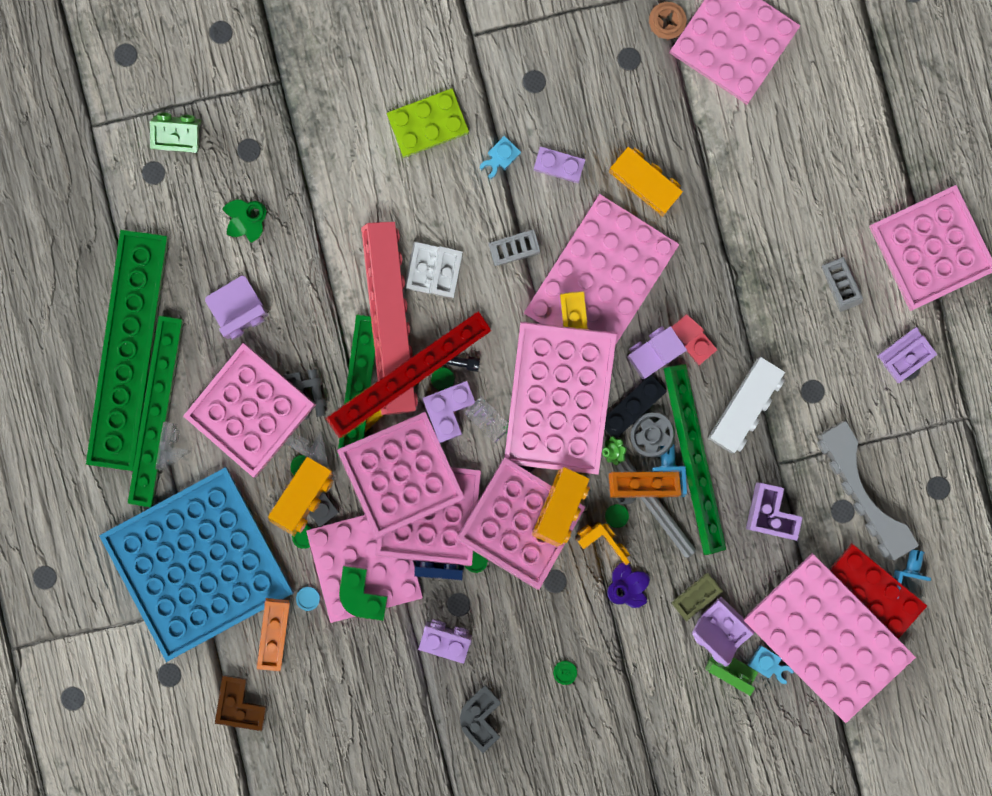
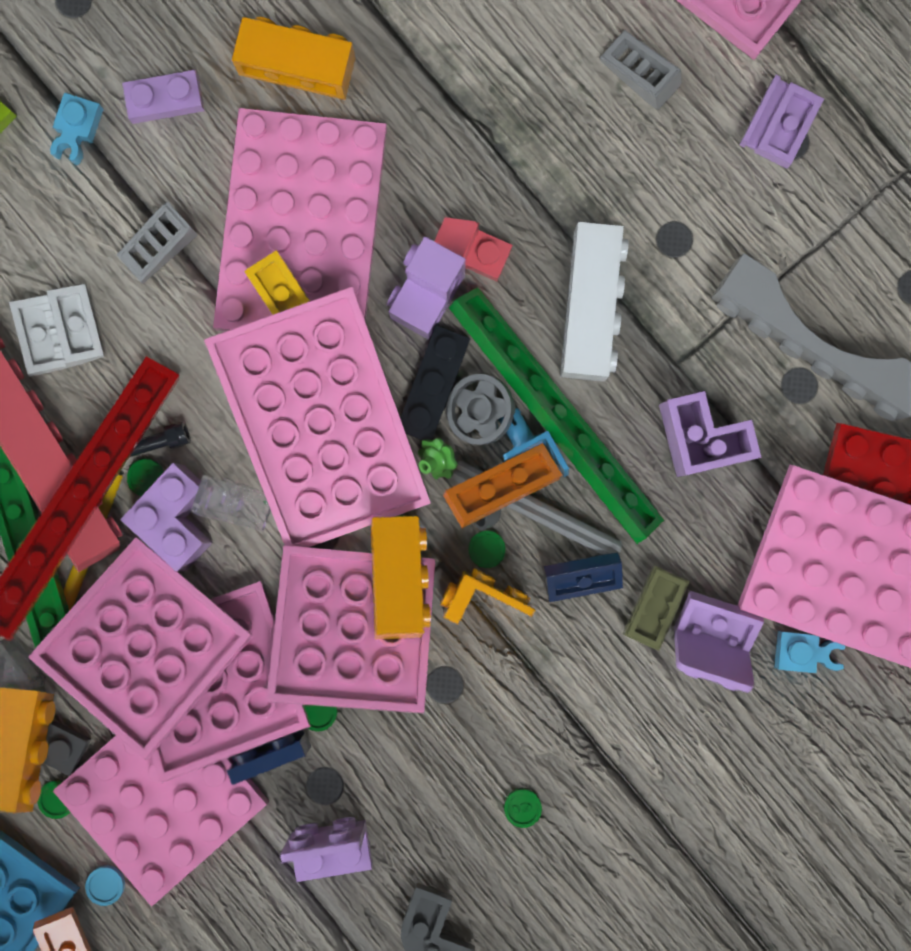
camera: 25 degrees left, 0 degrees up
green plate [339,566,388,621] -> none
dark purple plate [607,562,650,608] -> none
bright green bracket [705,656,758,696] -> none
none -> dark blue plate [544,552,623,602]

